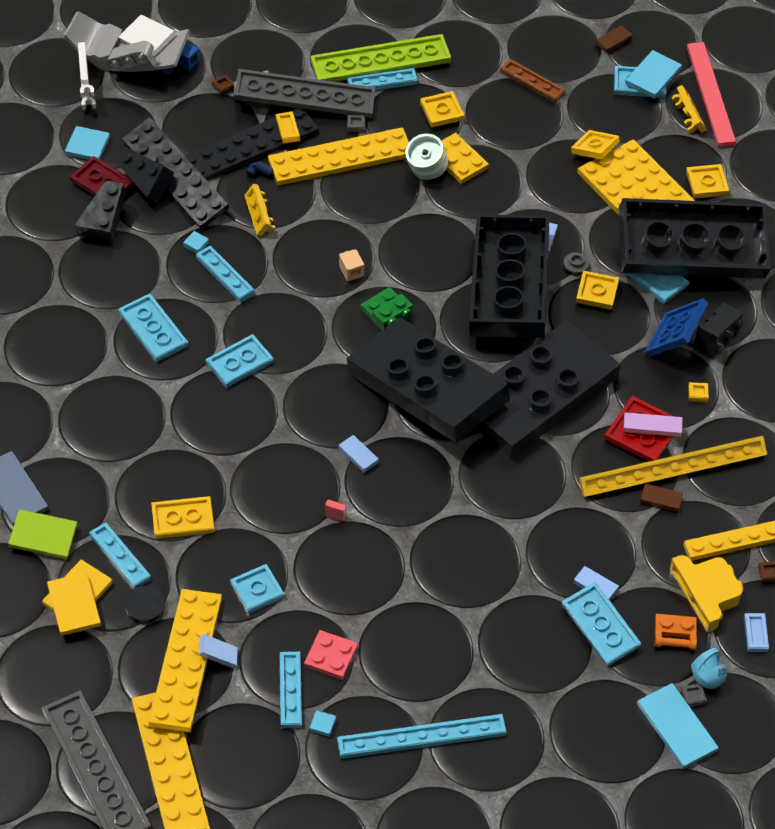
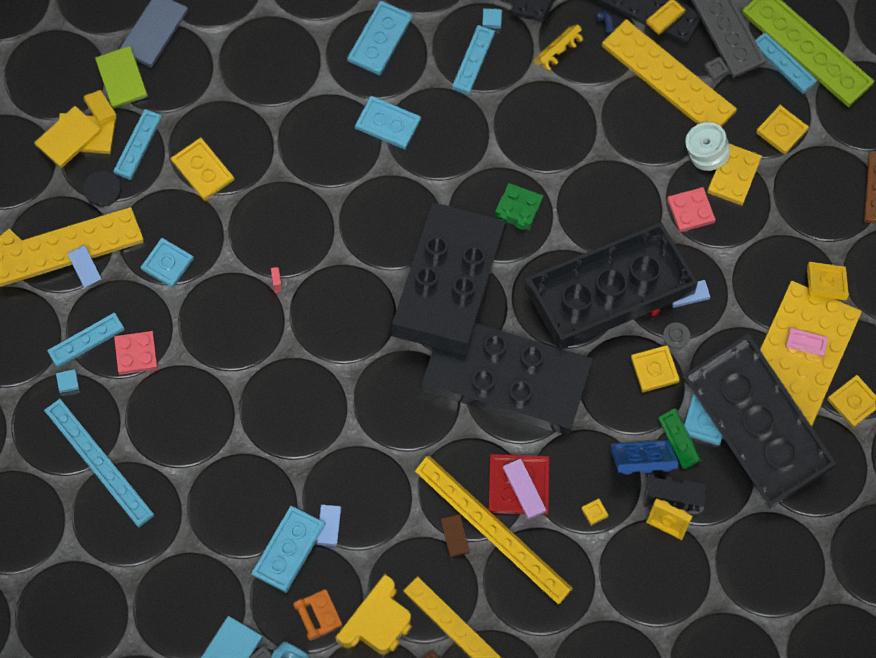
camera: 60 degrees right, 15 degrees up
light nougat brick [339,249,364,282] -> none
light blue tile [339,435,379,473] -> none
none -> yellow tile [84,90,117,125]
none -> yellow plate [646,499,693,540]
none -> green tile [658,408,702,469]
none -> coral plate [667,187,715,233]
none -> bright pink tile [786,328,828,357]

